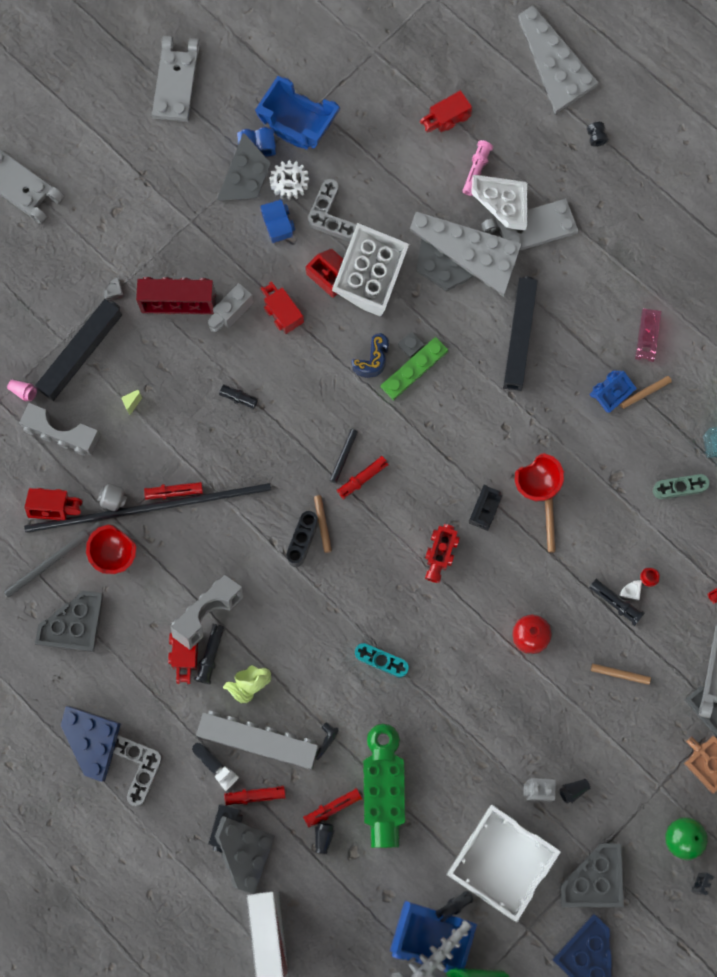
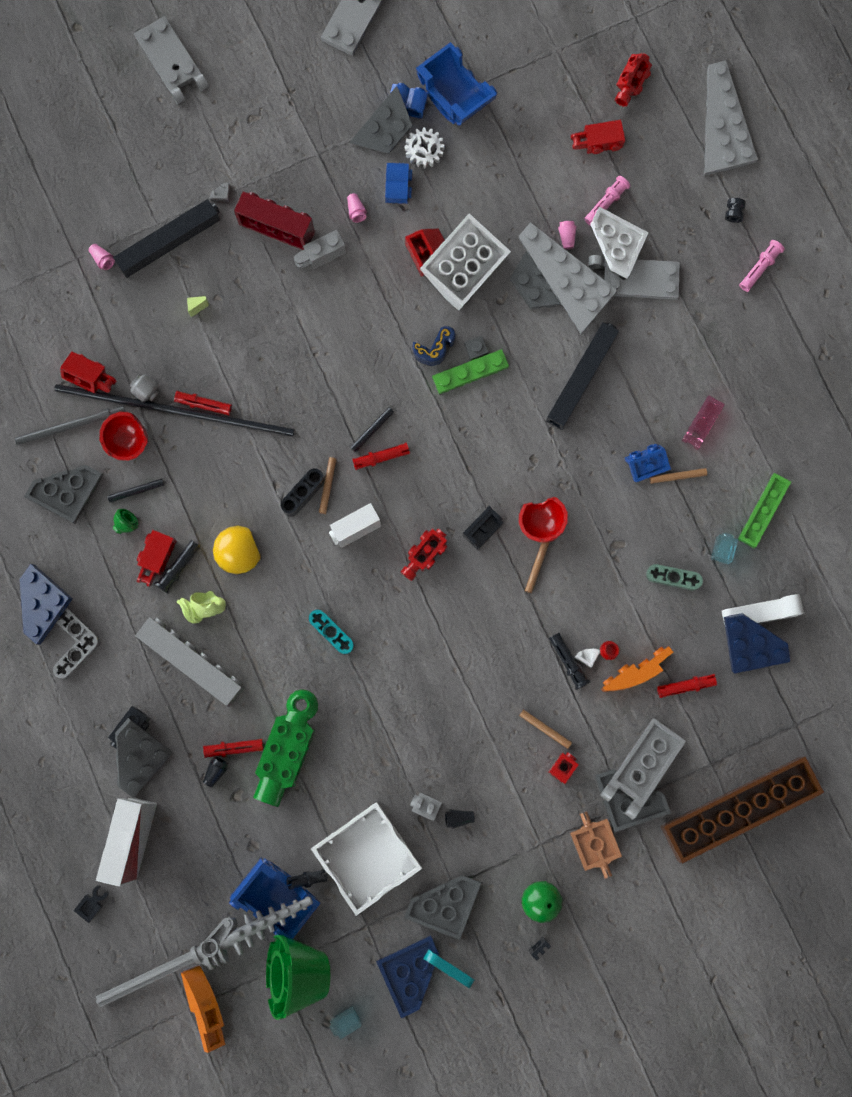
camera: 20 degrees right, 5 degrees up
light grey arch [19,403,101,456] -> none
light grey arch [171,575,243,650] -> none
piece [192,743,239,791] -> none
black pin [219,384,258,410] -> none
red pin [224,786,286,806] -> none
red brick [260,281,304,334] -> none
light grey beam [308,179,356,242] -> none
black bar [316,722,339,760] -> none
red cylinder [512,614,552,654] -> none
none -> black bar [107,479,164,503]
none -> green brick [113,509,139,534]
none -> yellow cylinder [213,526,261,574]
none -> white brick [329,503,381,548]
none -> bright pink cone [347,194,367,223]
none -> teal beam [423,950,475,989]
none -> red brick [548,752,579,784]
none -> bright pink cone [558,221,577,250]
none -> orange slope [601,646,674,692]
none -> red brick [615,53,652,107]
none -> bright pink pin [739,240,785,292]

